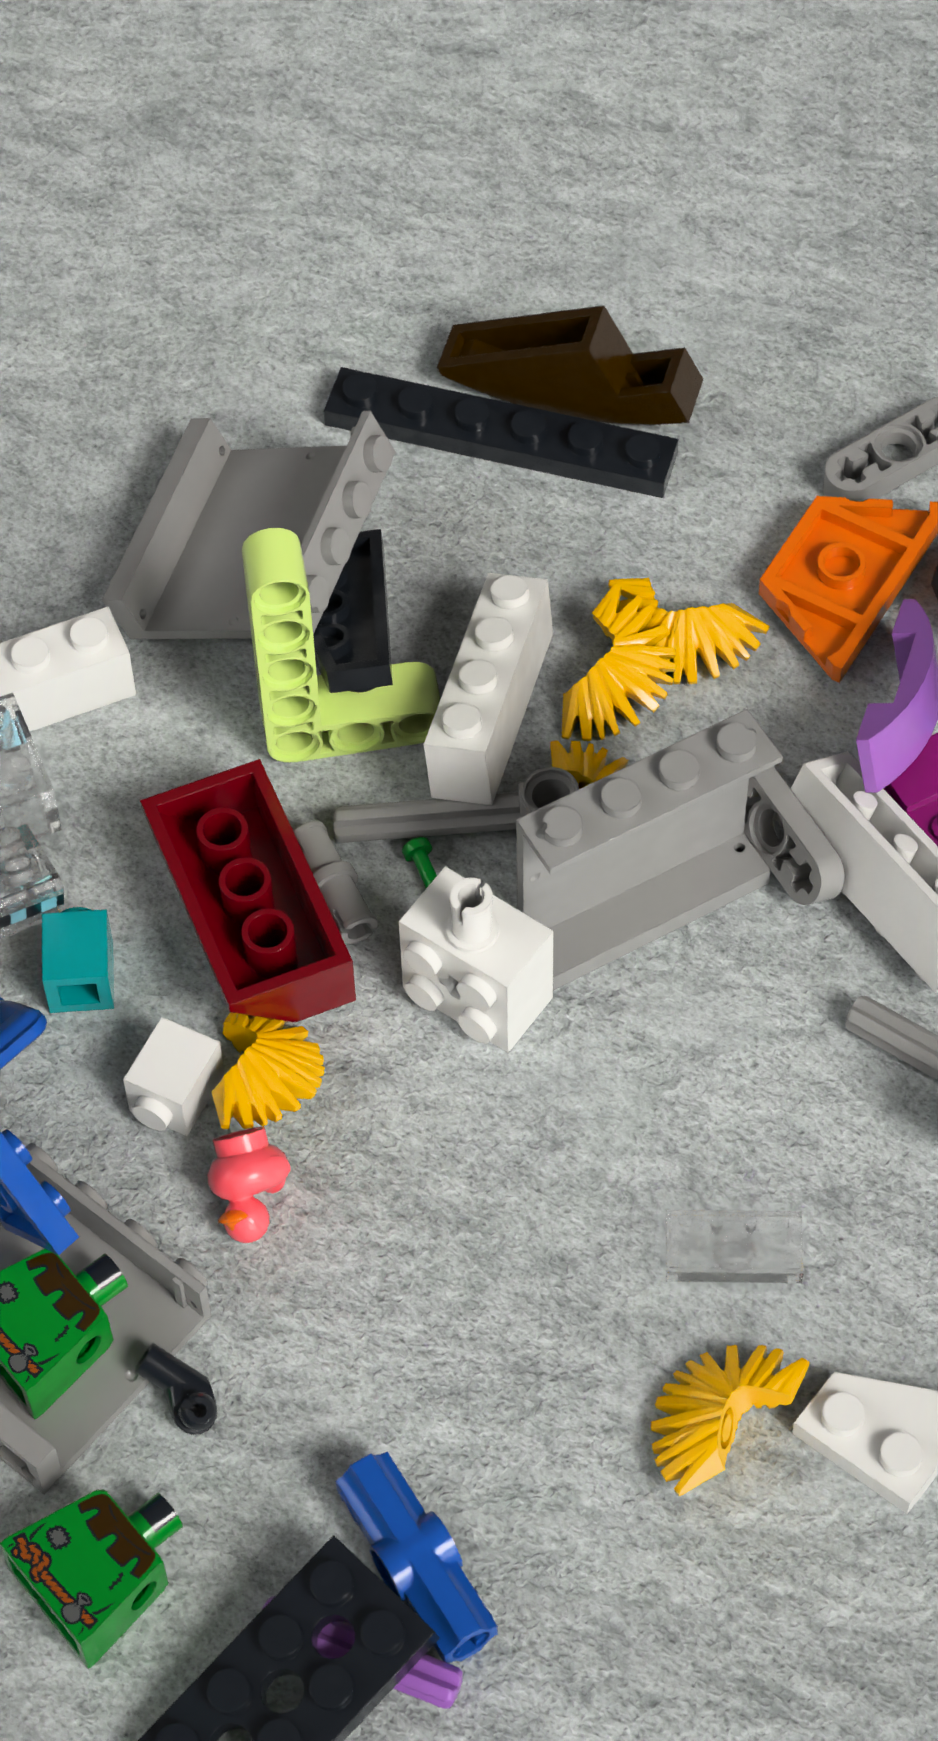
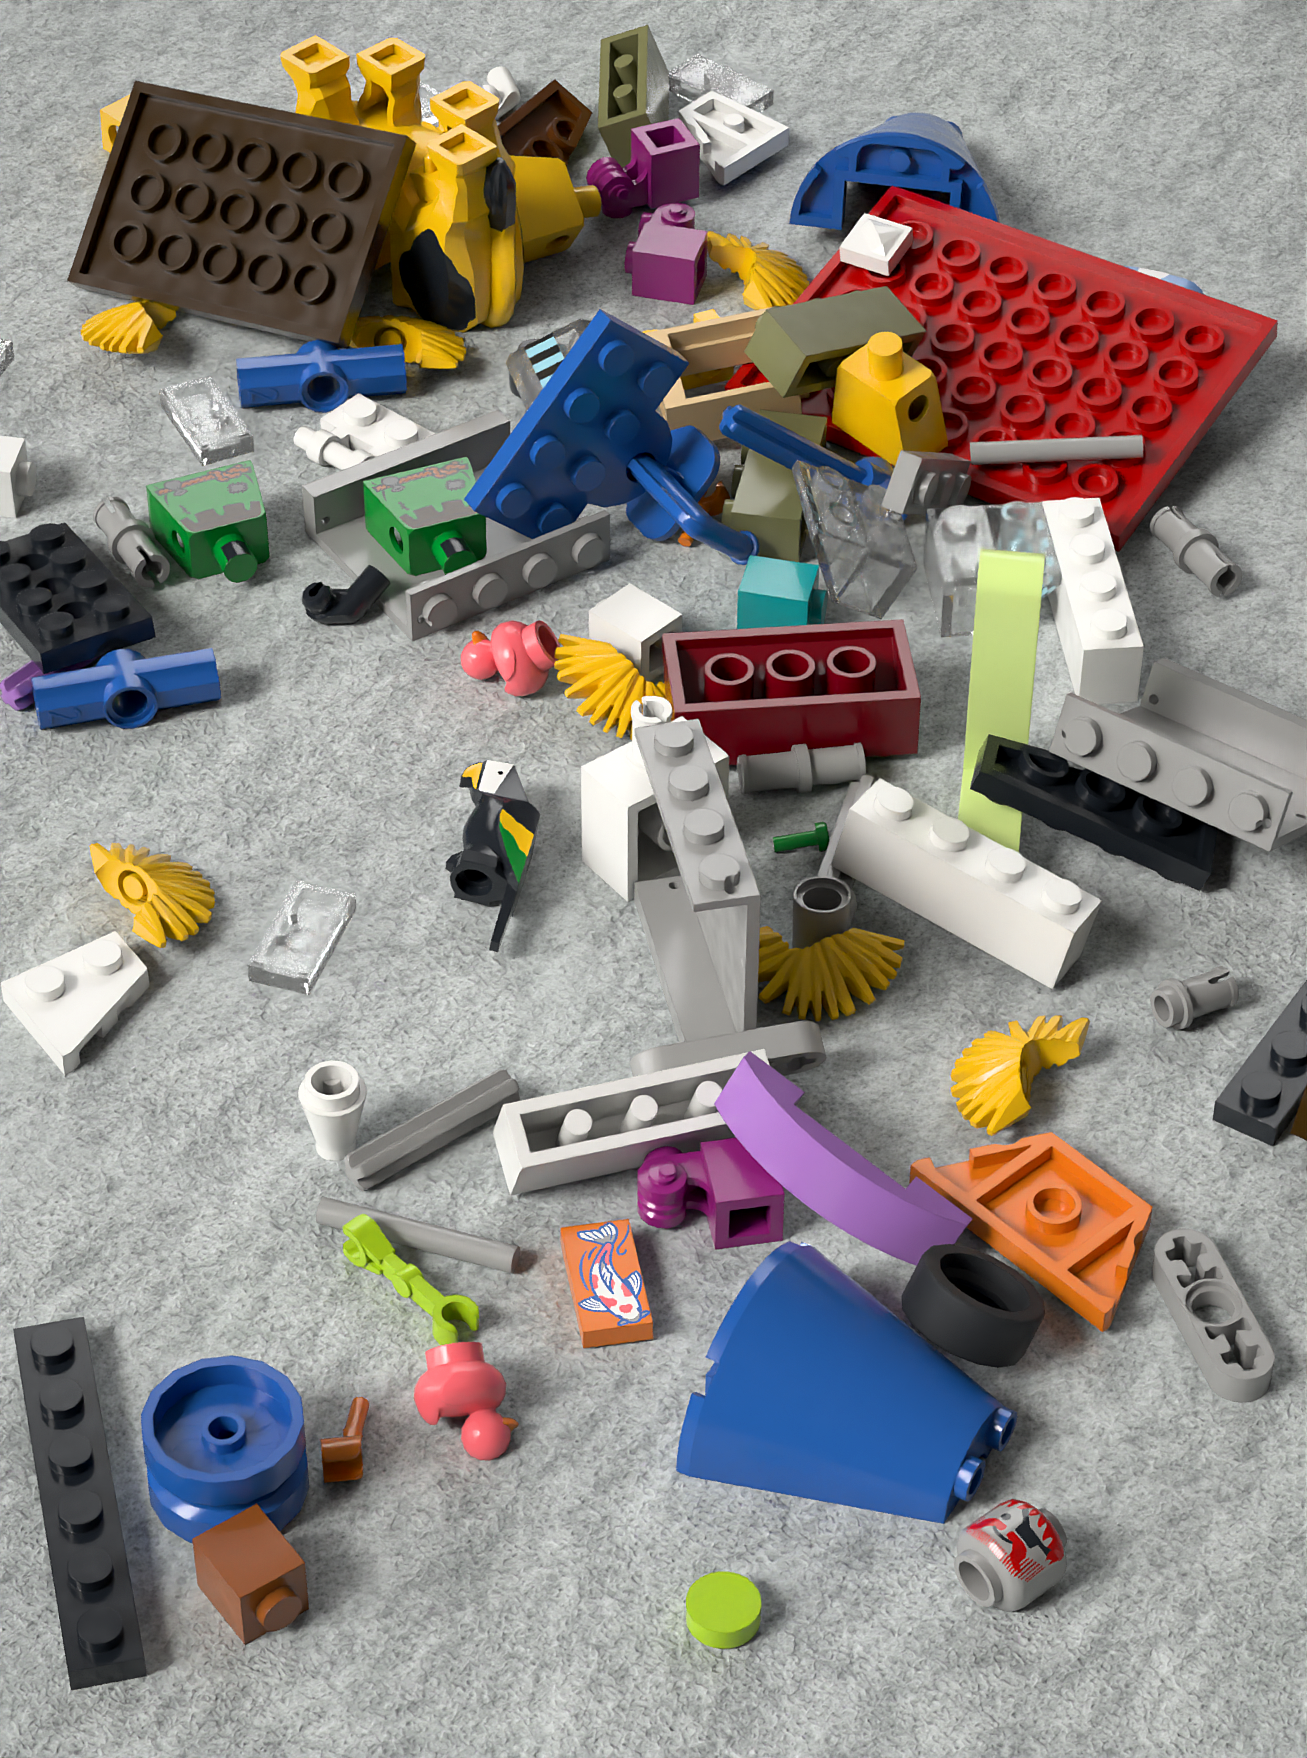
camera: 105 degrees right, 15 degrees down
yellow hair [561,583,676,741] -> none
none -> light grey pin [93,497,170,587]
none -> black animal [445,760,540,952]
none -> light grey pin [1150,966,1239,1030]

